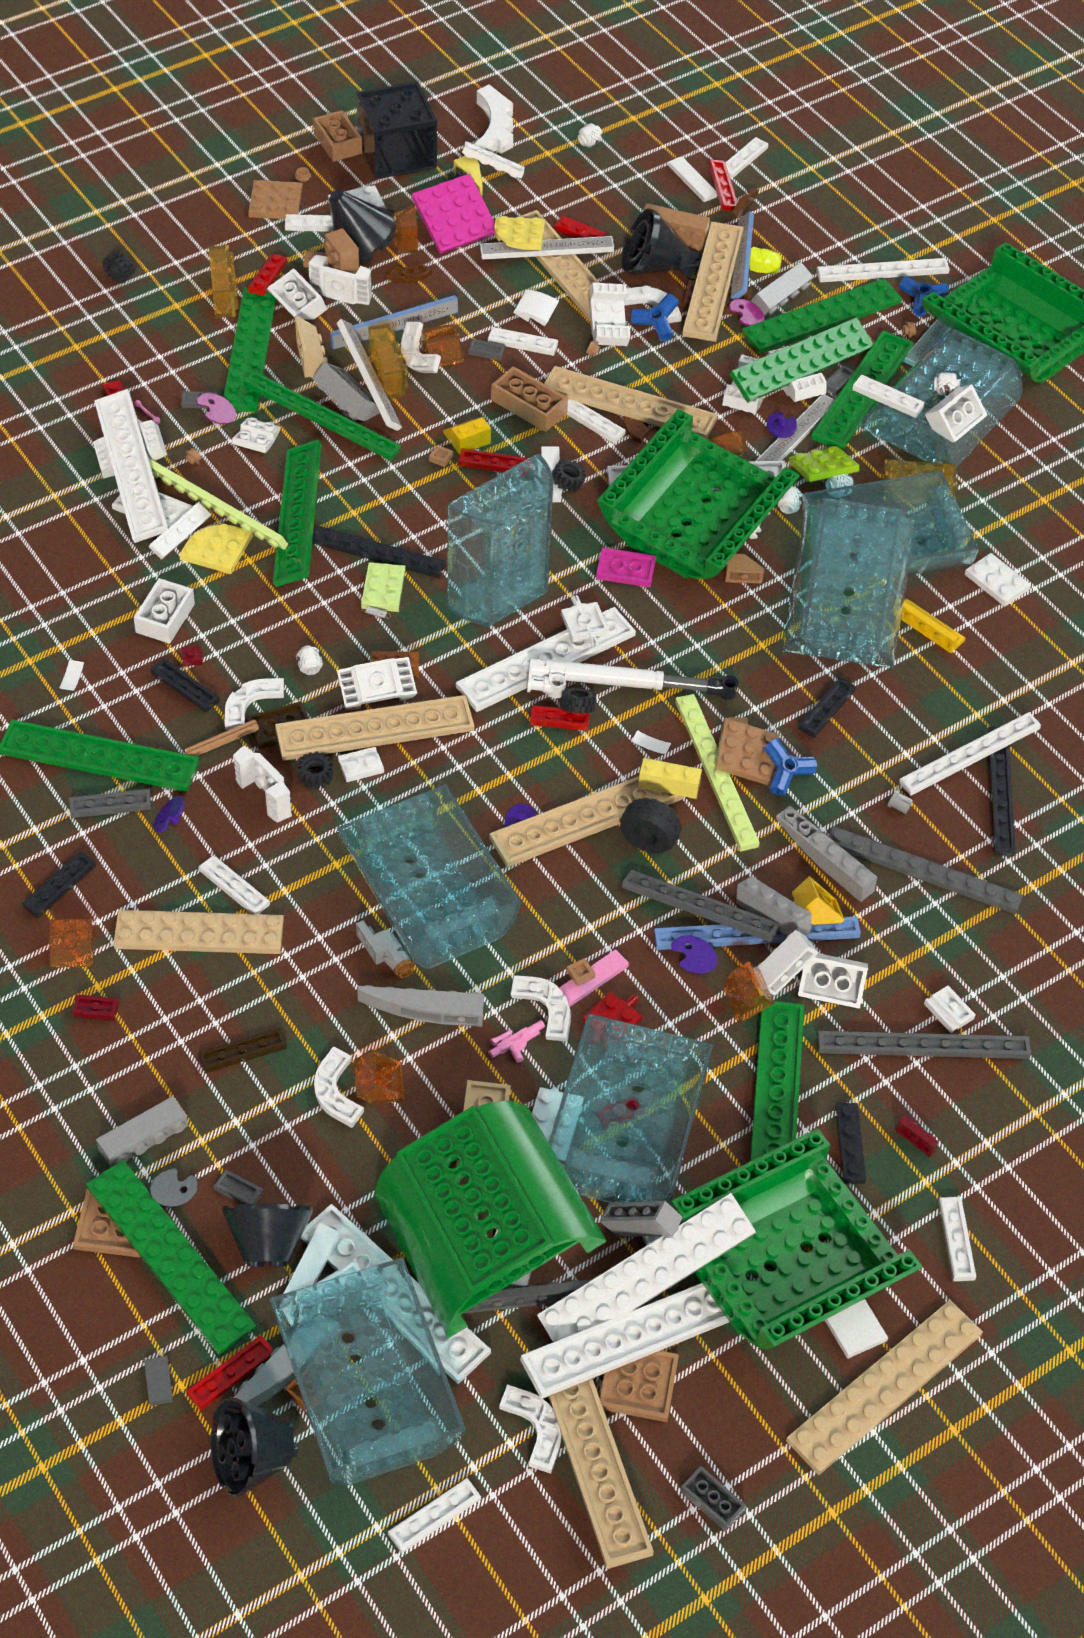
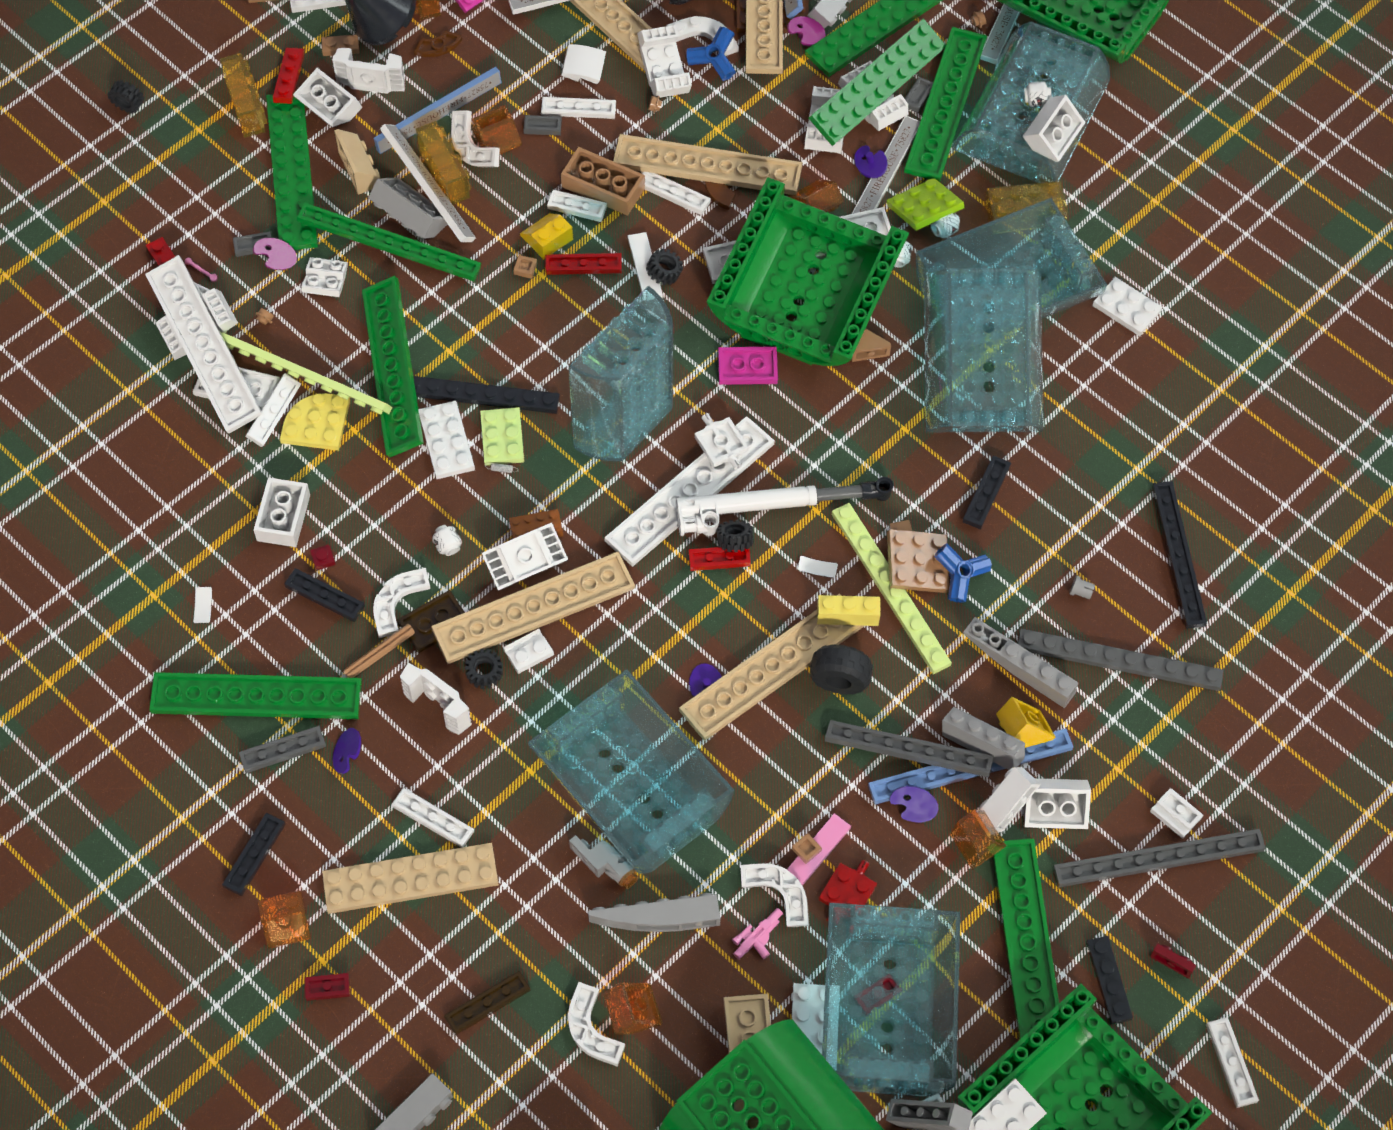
camera: 10 degrees left, 10 degrees up
medium nougat brick [323,228,359,274] -> none
white plate [853,375,925,418] -> none
yellow fence [892,597,965,653] -> none
white tile [900,712,1041,796] -> none
none -> white plate [418,401,475,479]
none -> white plate [547,190,607,222]

